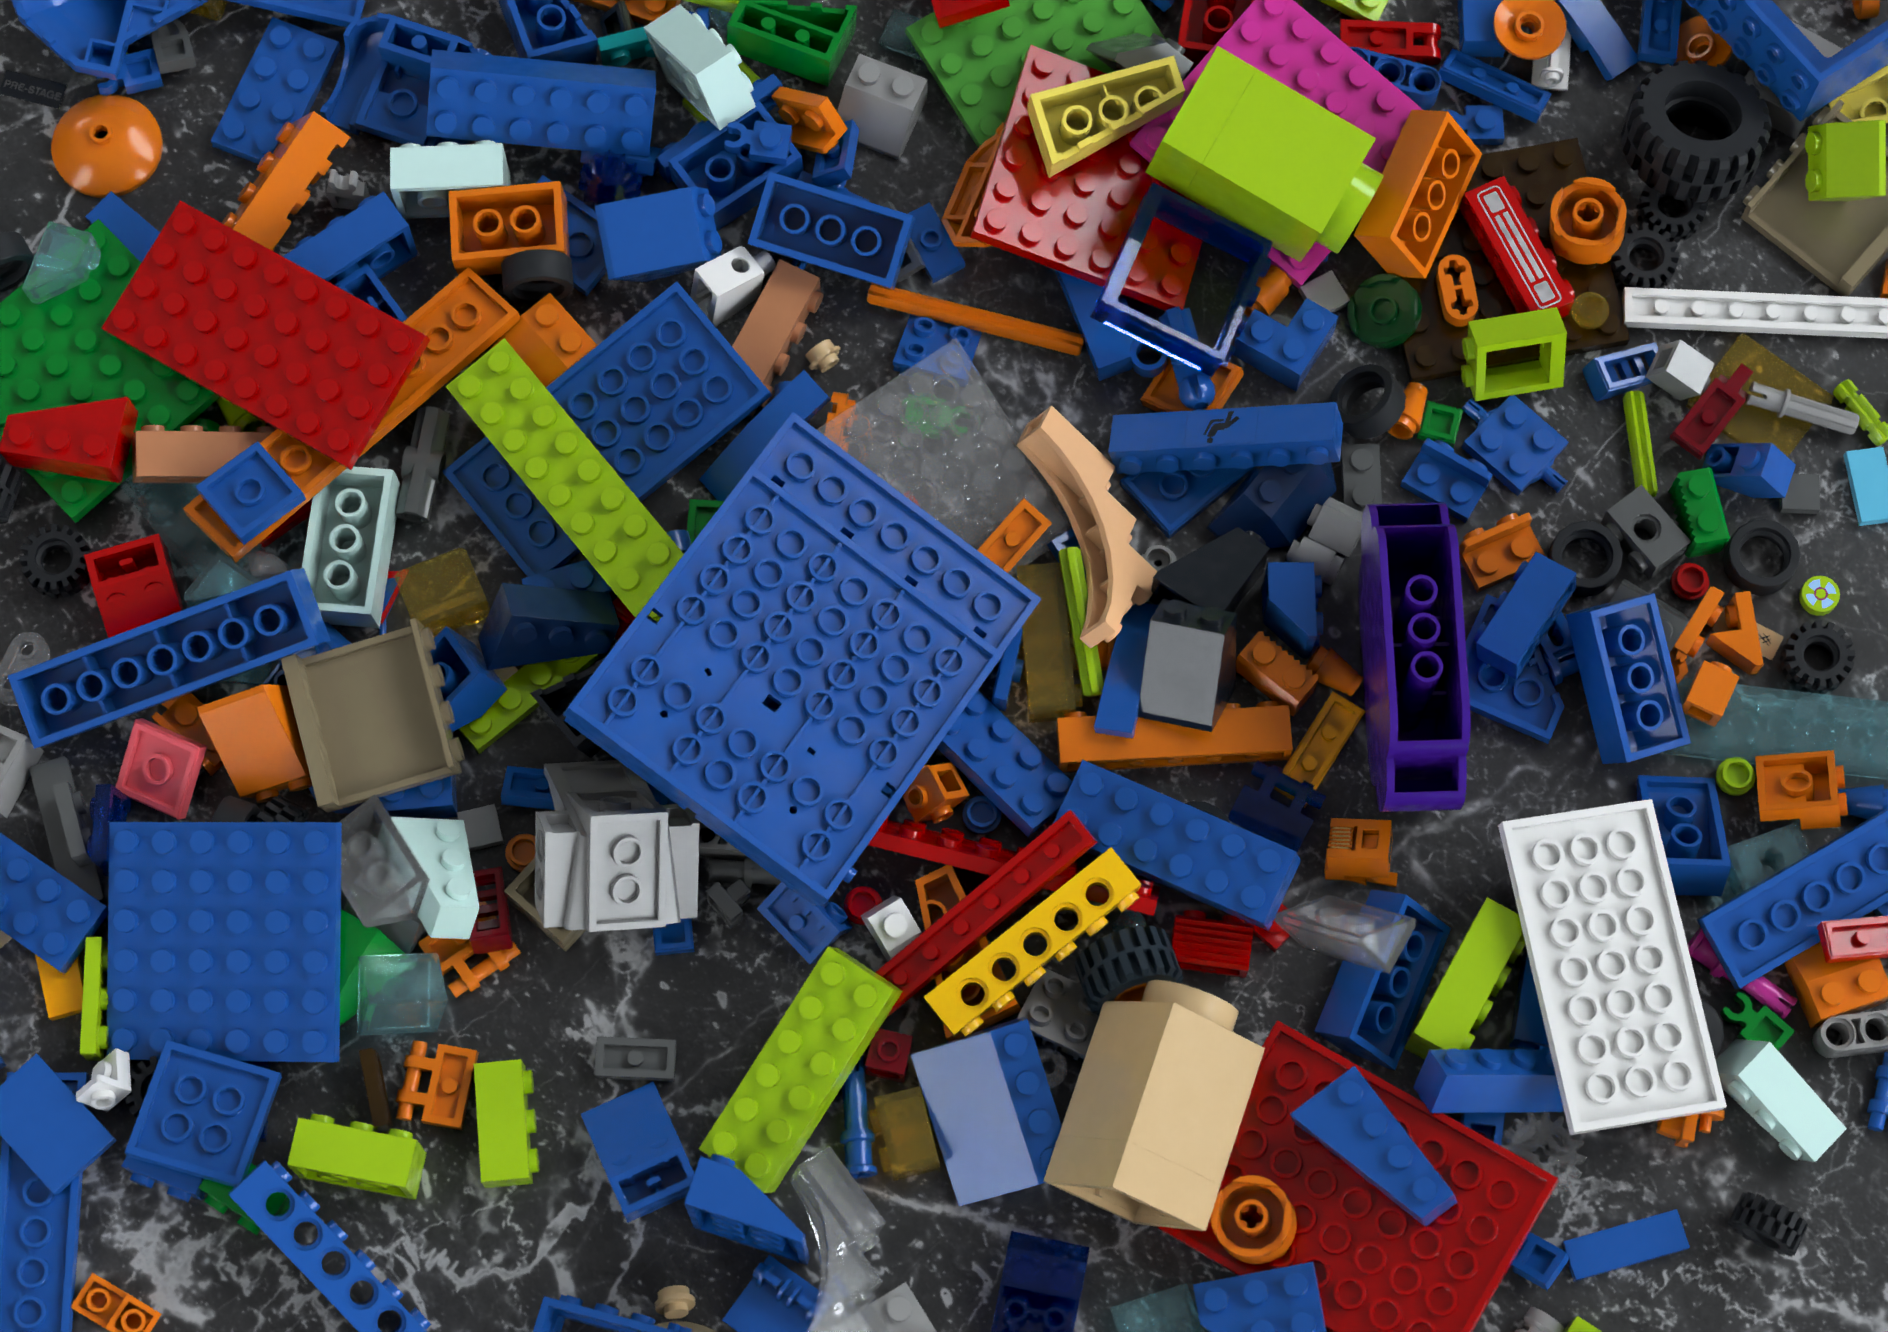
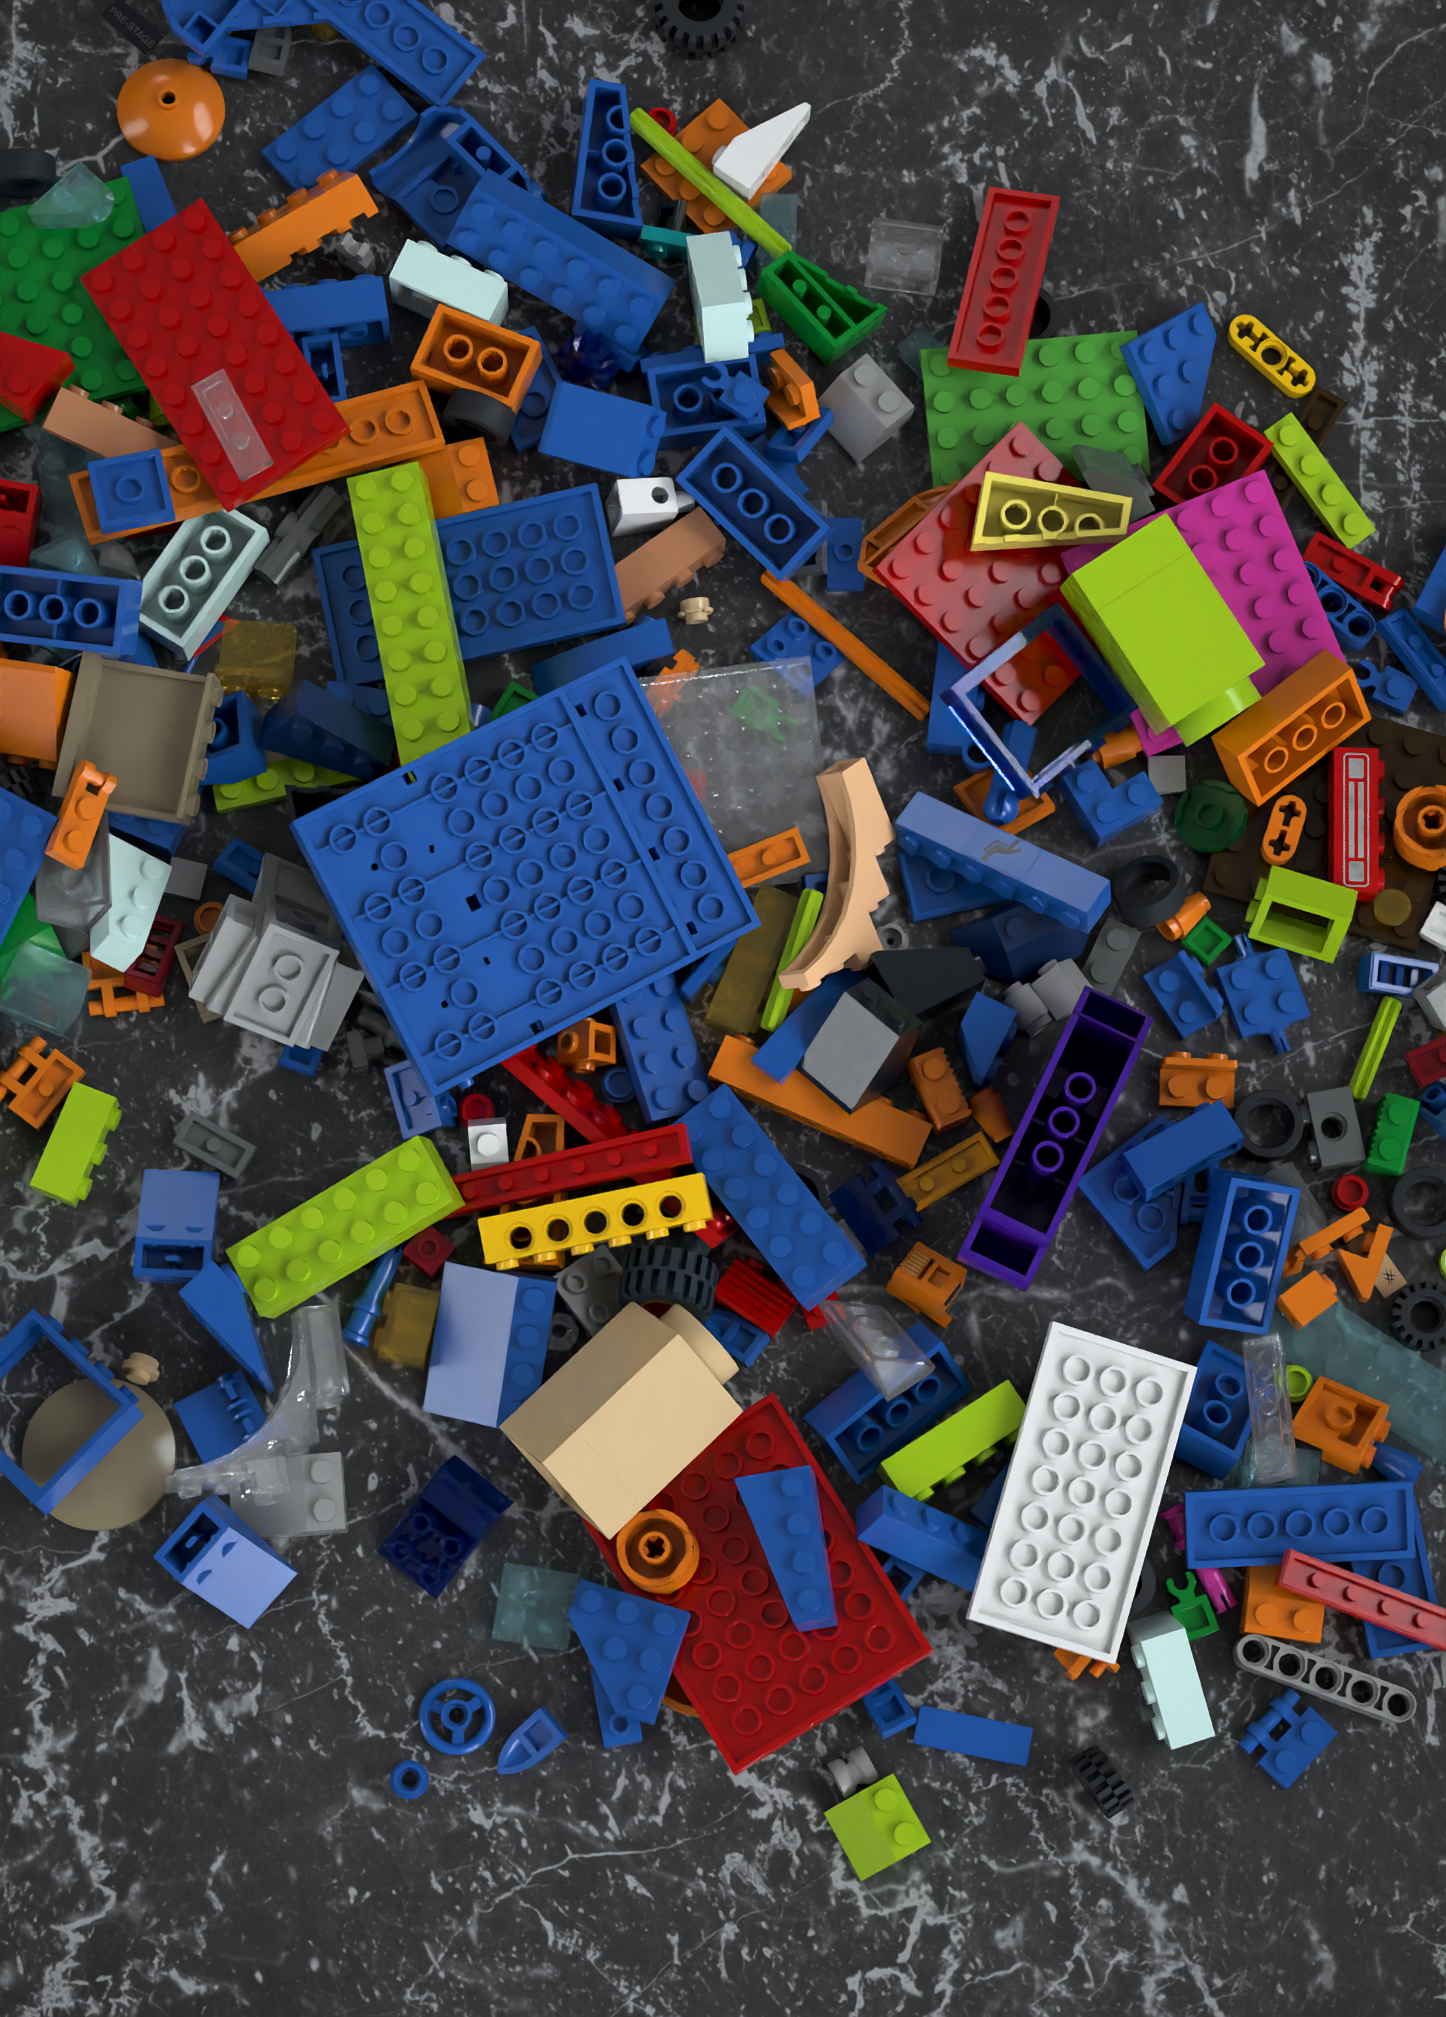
camera: 20 degrees right, 5 degrees up
none -> orange plate [45,759,117,870]
none -> clear tile [191,368,275,482]
none -> blue plate [701,1309,771,1369]
none -> clear plate [1242,1332,1299,1485]

